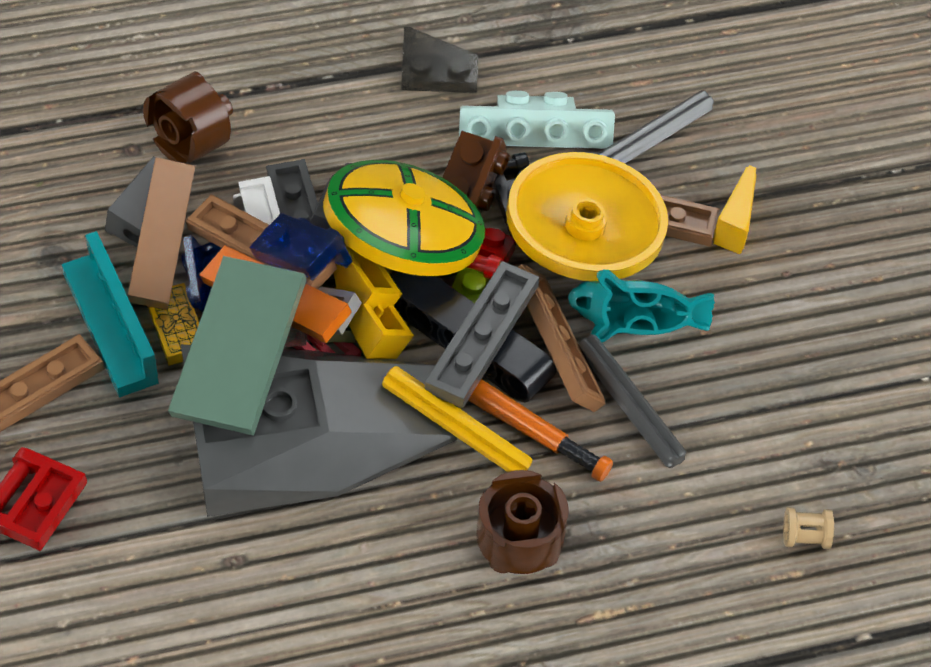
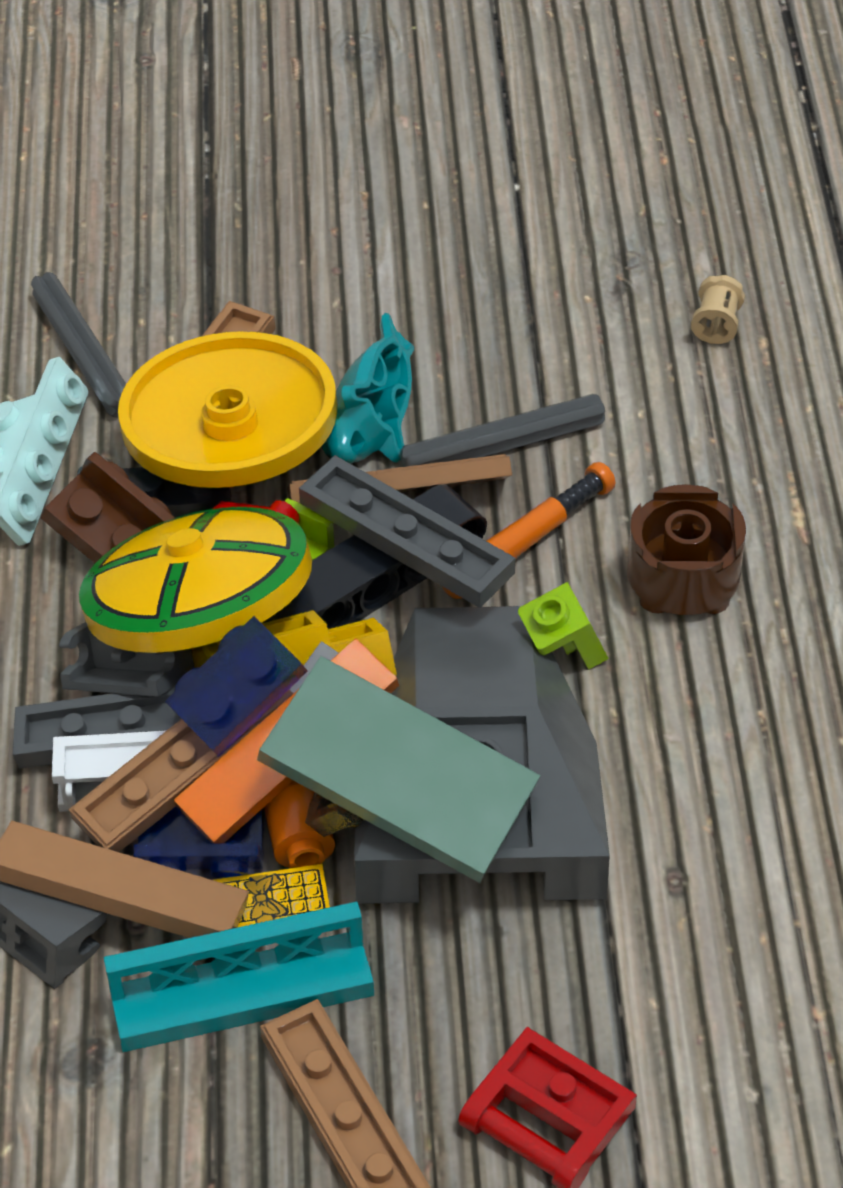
camera: 75 degrees left, 5 degrees down
yellow axle [382,366,533,472] -> none
yellow slope [713,165,757,254] -> none
none -> lime bracket [518,582,609,670]

